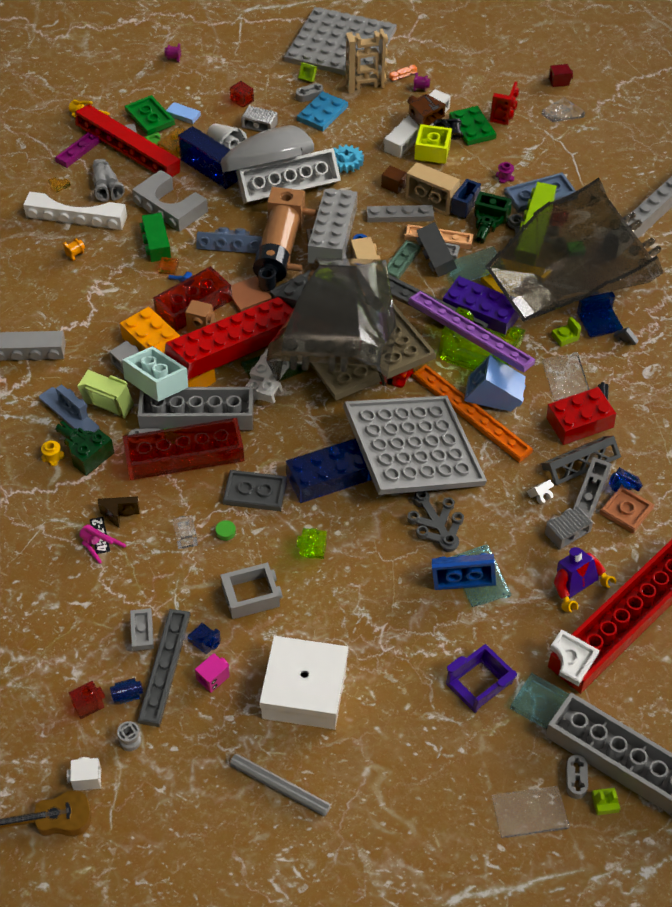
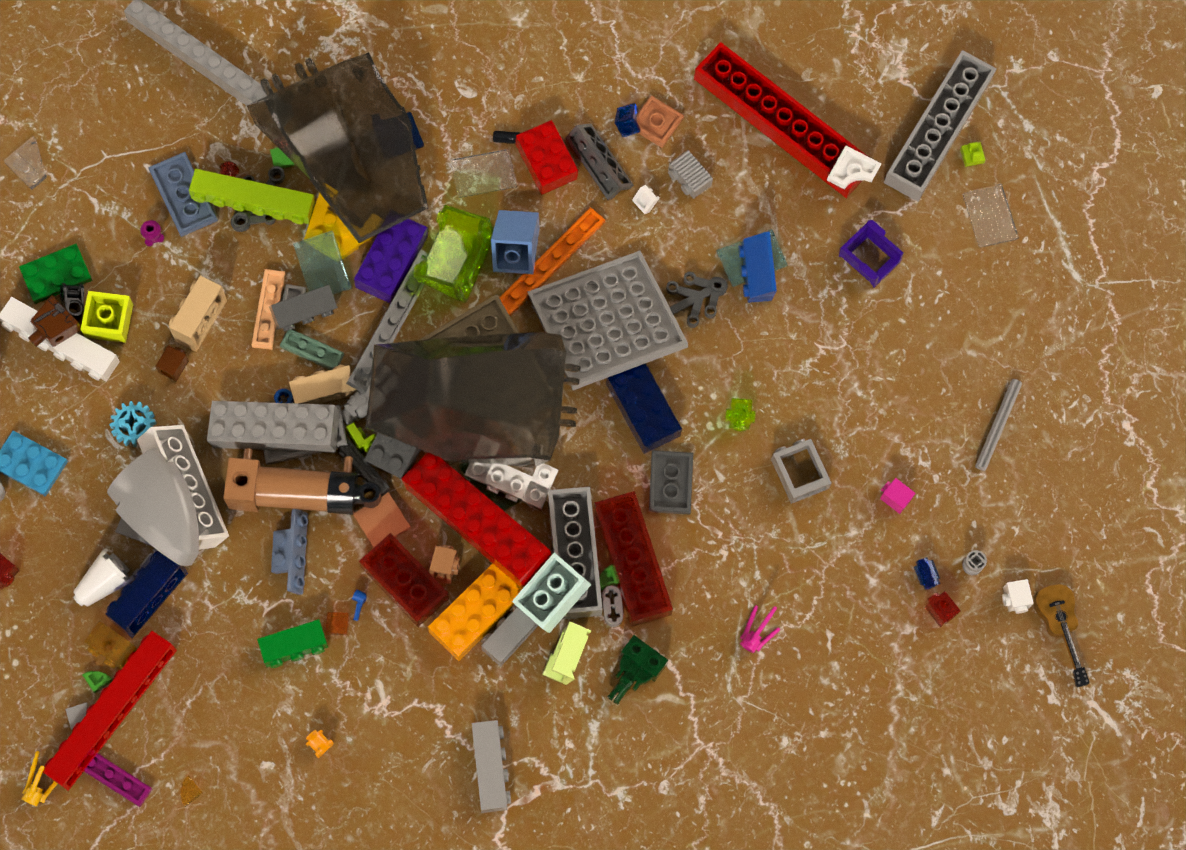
camera: 100 degrees left, 20 degrees up
white arch [23,192,127,230] -> none
sand blue bracket [39,384,100,432] -> none
yellow brick [41,441,65,466] -> none
black sticker [90,517,110,554] -> none
light grey piece [93,159,125,202] -> none
dark brown slope [98,496,140,528] -> none
green plate [125,95,175,136] -> none
light grey plate [130,608,154,651] -> none
light grey arch [132,170,208,232] -> none
dark grey tile [138,609,191,727] -> none
light blue tile [166,102,201,124] -> none
clear brick [172,515,198,550] -> none
clear blue bracket [188,623,221,655] -> none
bright green tile [216,520,236,541] -> none
light grey brick [241,105,278,132] -> none
white container [260,636,348,730] -> none
light grey plate [367,205,434,223] -> none
medium lavender tile [408,291,535,373] -> none
dark blue piece [451,179,481,218] -> none
dark green brick [474,191,512,244] -> none
red bracket [490,82,520,125] -> none
clear light blue tile [510,673,569,729] -> none
lime bracket [551,317,581,347] -> none
torso [554,547,617,613] -> none
light grey beam [566,755,588,799] -> none
light grey slope [574,457,612,518] -> none
dark grey tile [613,327,639,345] -> none

